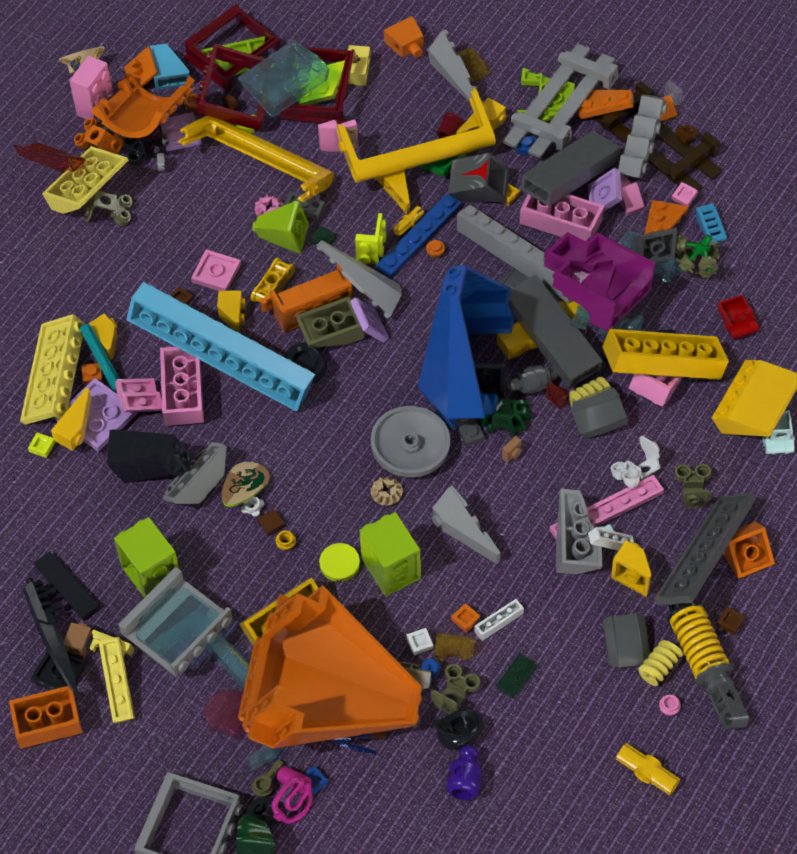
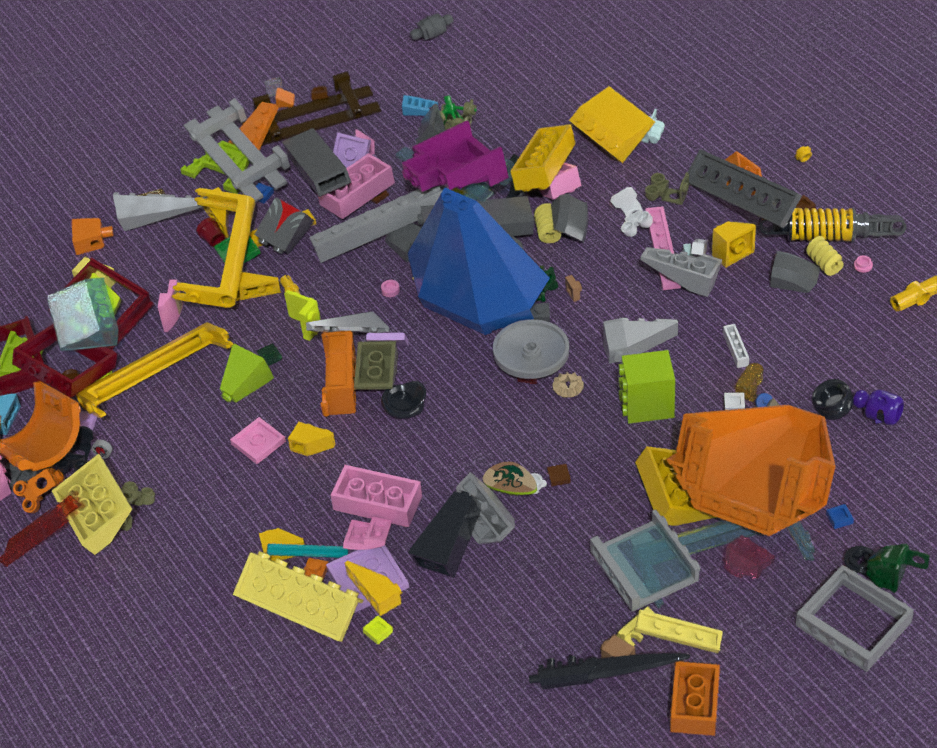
camera: 65 degrees left, 10 degrees down
black tile [30,651,88,690] -> none
black tile [34,551,99,620] -> none
lime container [114,517,179,598] -> none
medium azure brick [126,282,315,412] -> none
reddish brown plate [170,286,194,305] -> none
yellow piece [251,257,295,306] -> none
olive plate [252,759,284,797] -> none
bright pink gear [255,195,284,216] -> none
dark pink piece [271,766,313,824] -> none
yellow plate [275,530,296,550] -> none
dark grey plate [284,192,325,220] -> none
neon yellow tile [319,543,360,582] -> none
blue plate [377,194,461,278] -> none
orange plate [426,240,445,258] -> none
olive piece [431,664,480,714] -> none
orange plate [451,603,480,633] -> none
clear green plate [496,654,537,699] -> none
clear red plate [546,383,566,409] -> none
light grey brick [618,94,667,178] -> none
orange wing [644,200,689,234] -> none
bright pink plate [672,182,698,206] -> none
red piece [717,294,759,339] -> none

